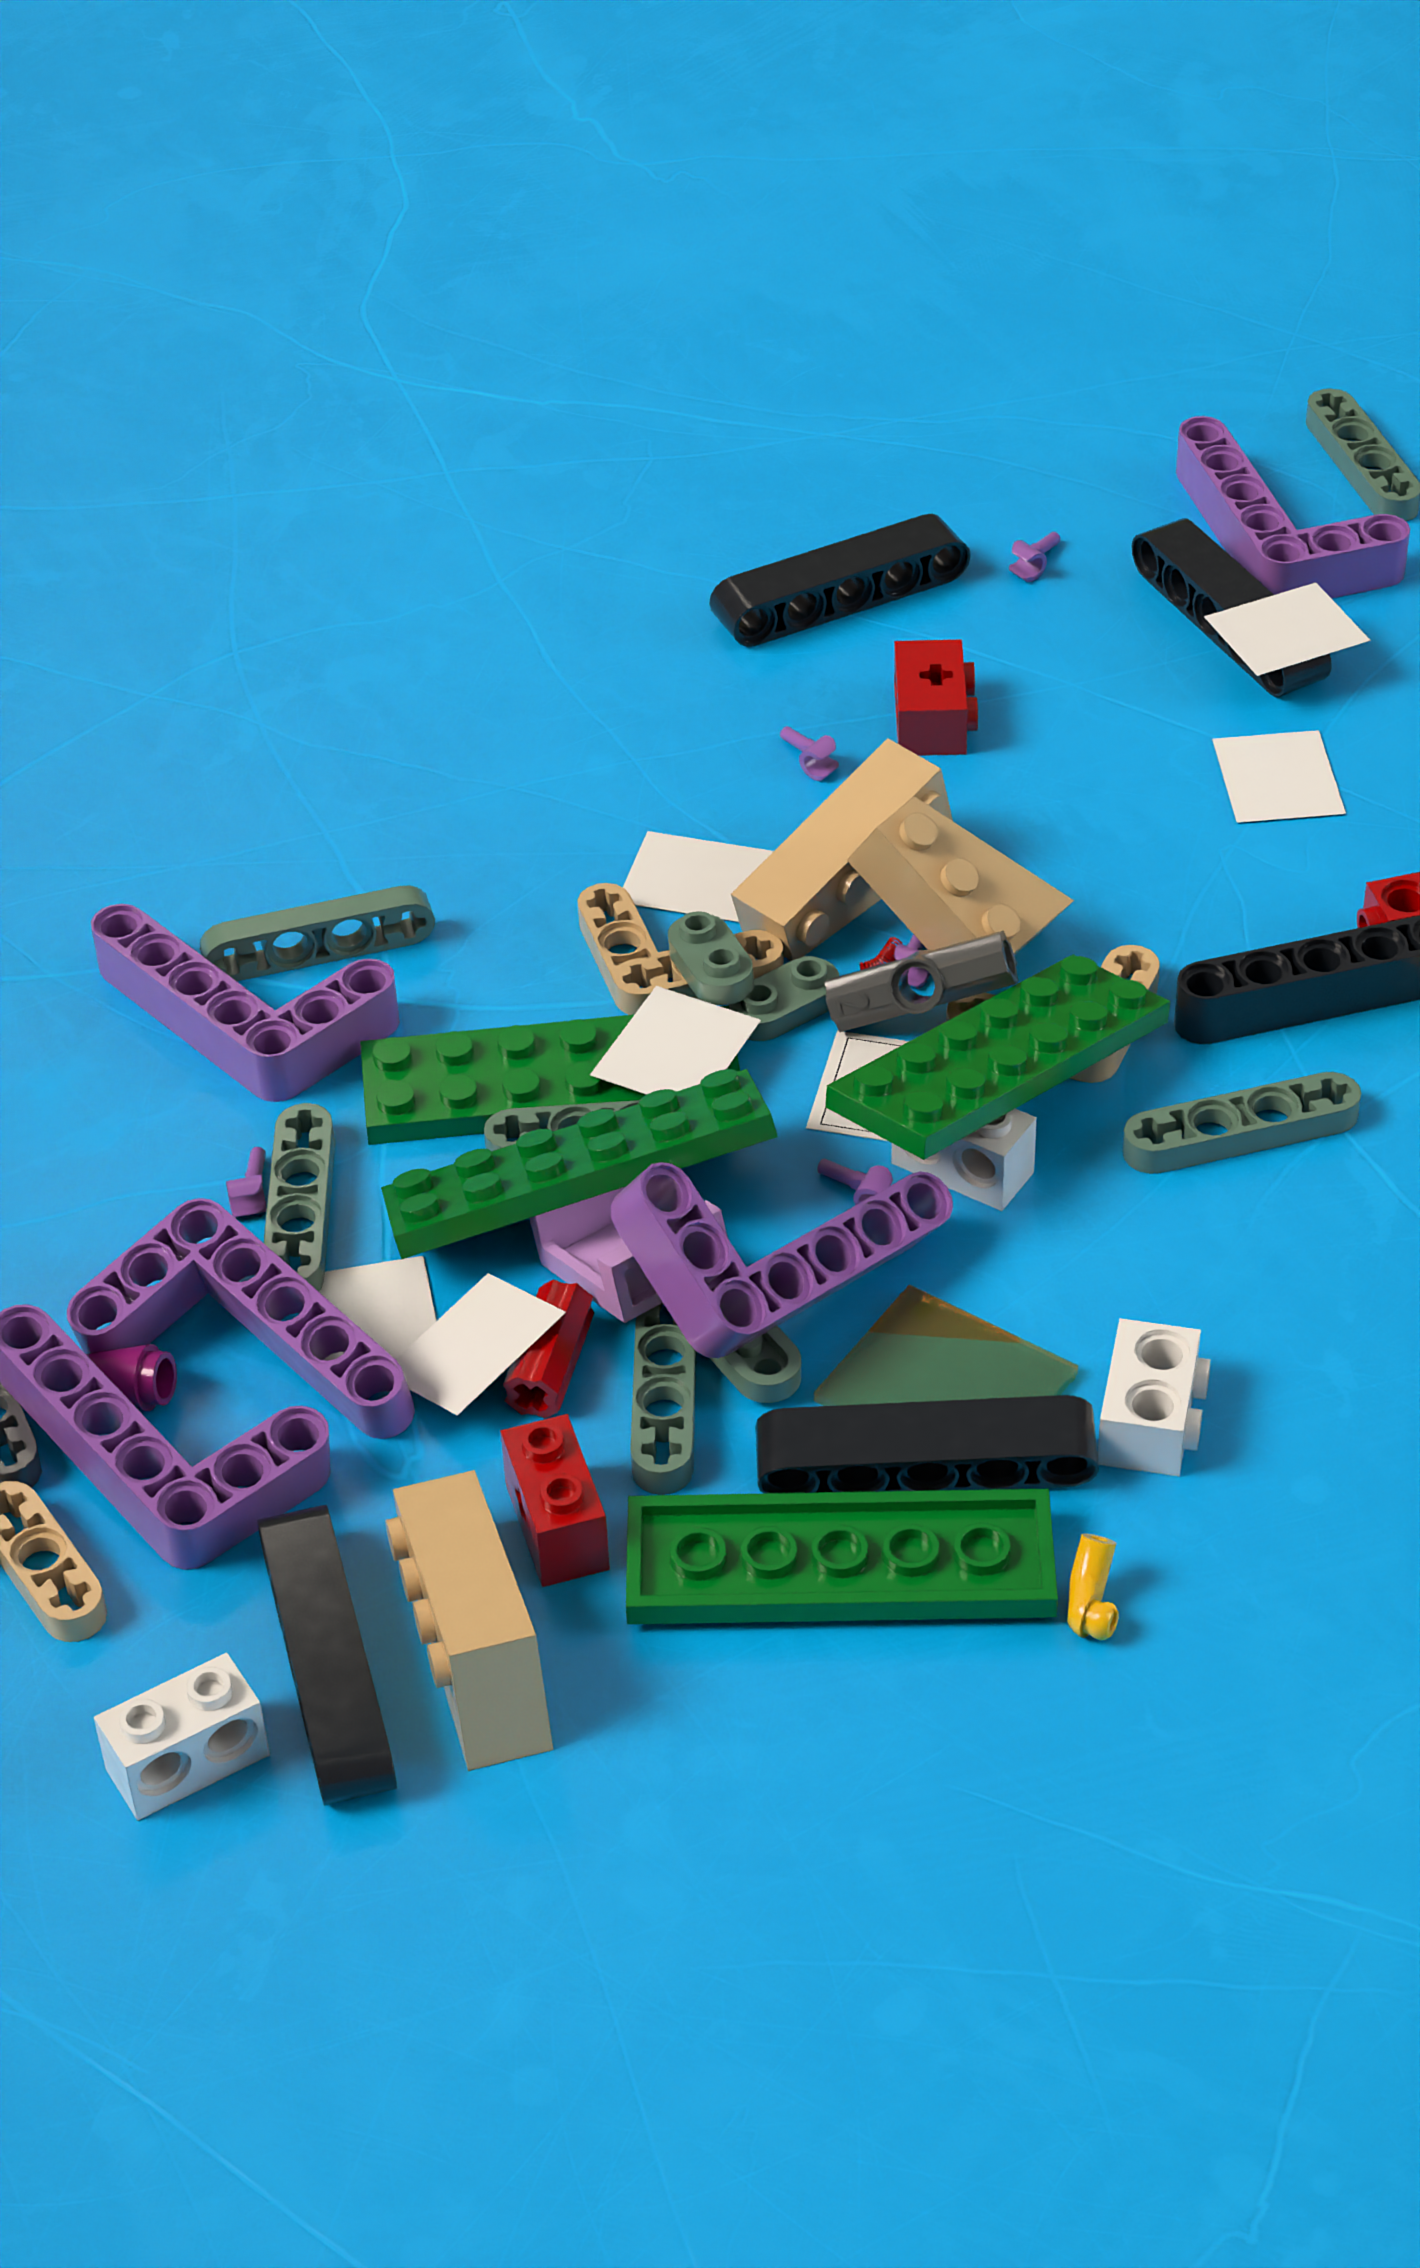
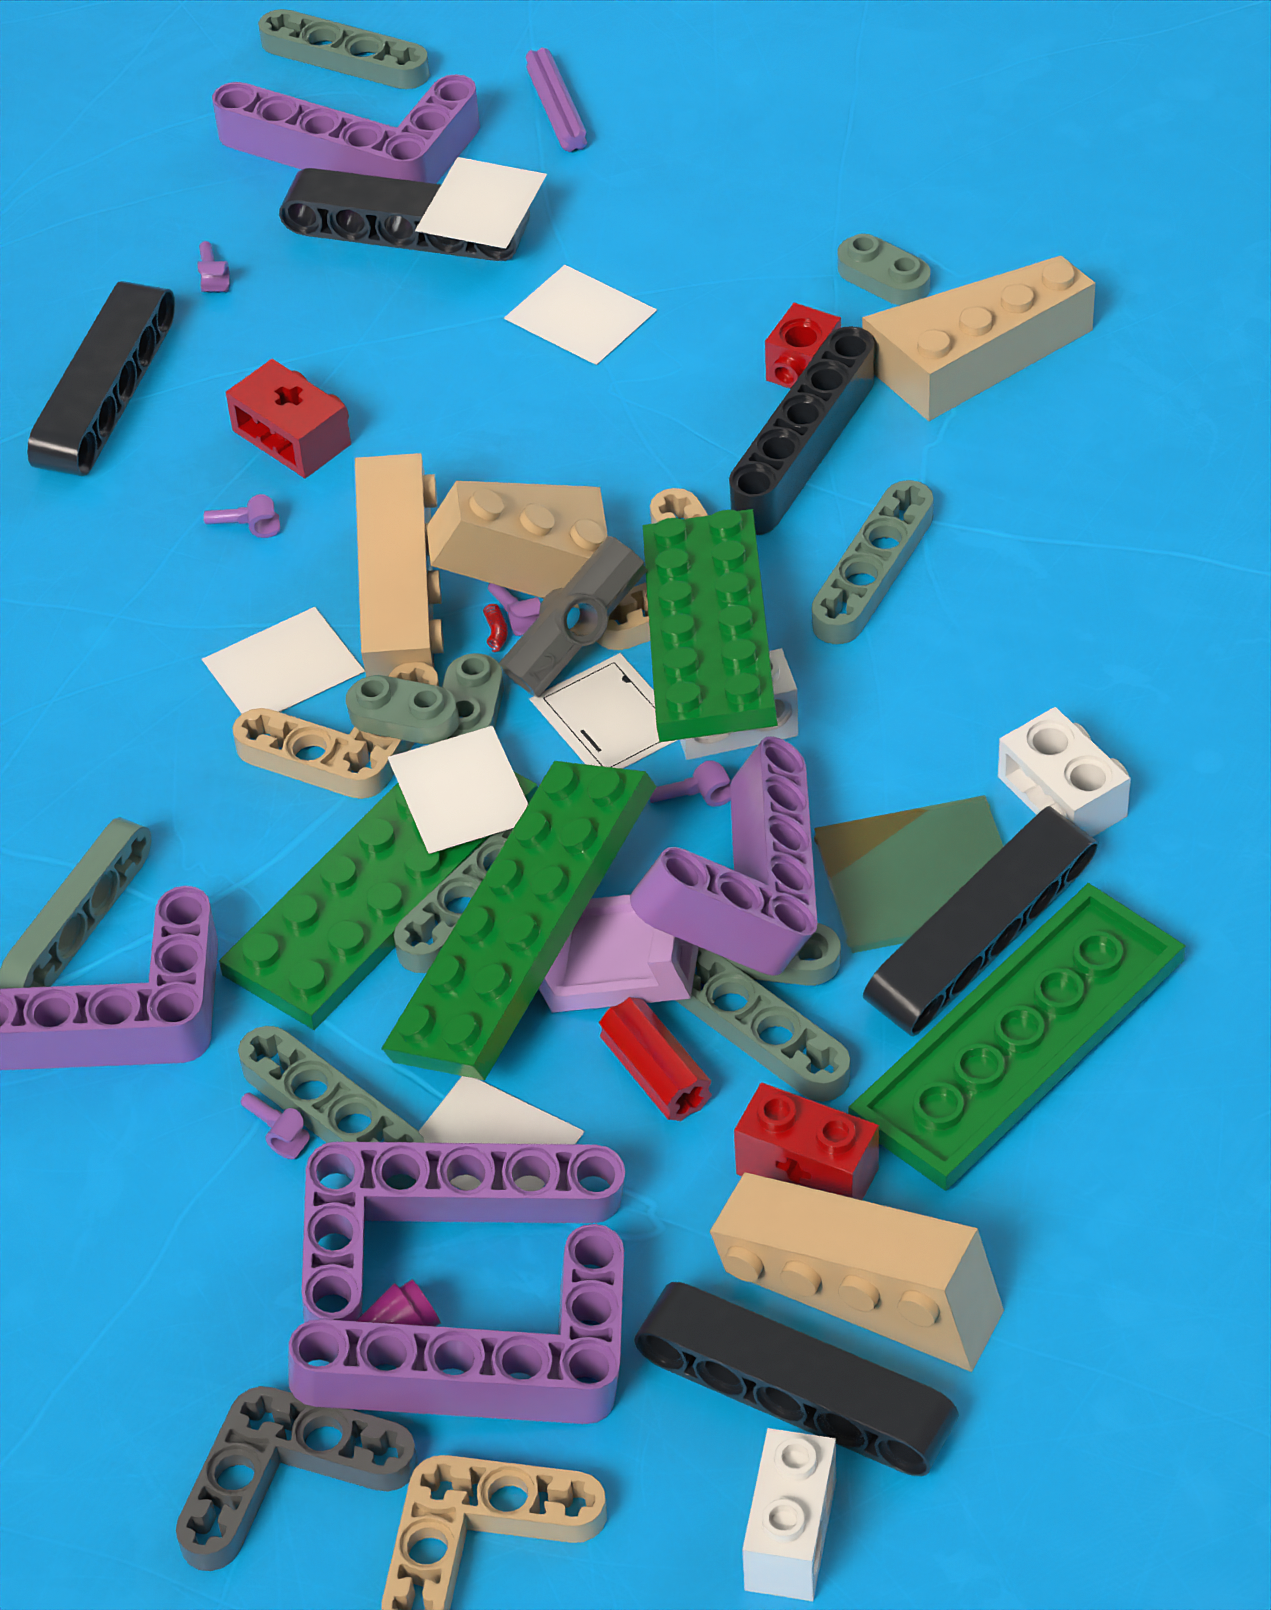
camera: 45 degrees left, 5 degrees up
white sticker [396,1273,566,1416] -> none
yellow arm [1067,1533,1119,1641] -> none

